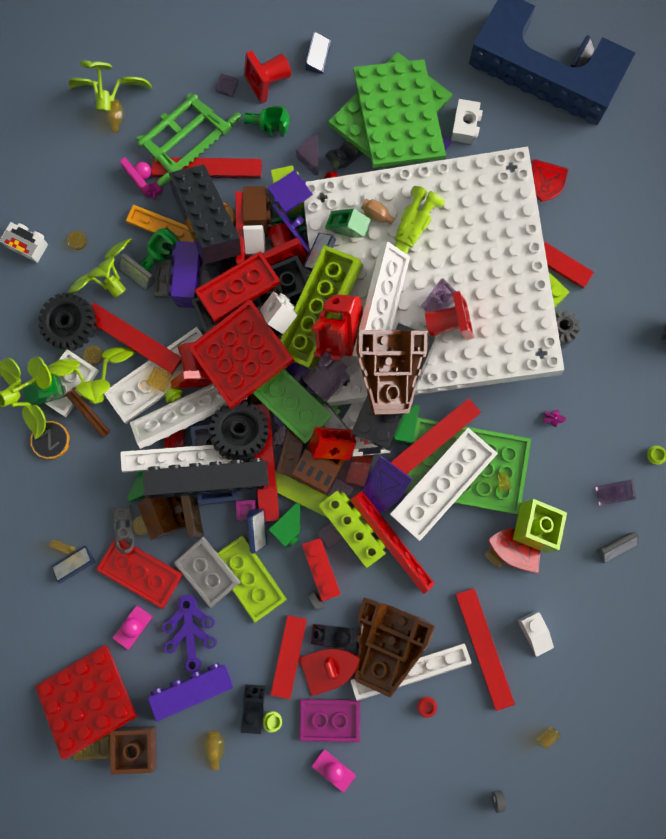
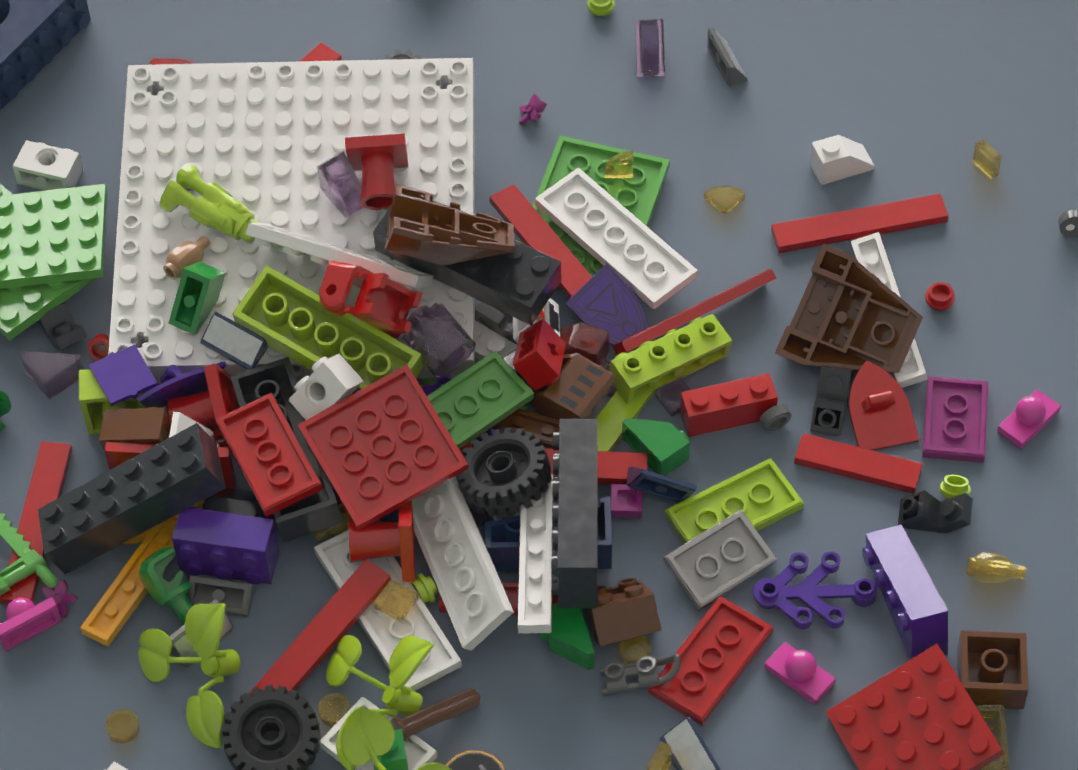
camera: 85 degrees left, 25 degrees down
dark brown tile [181,495,204,539] -> none
shield [488,528,541,574] -> none
lime brick [513,499,567,553] -> none

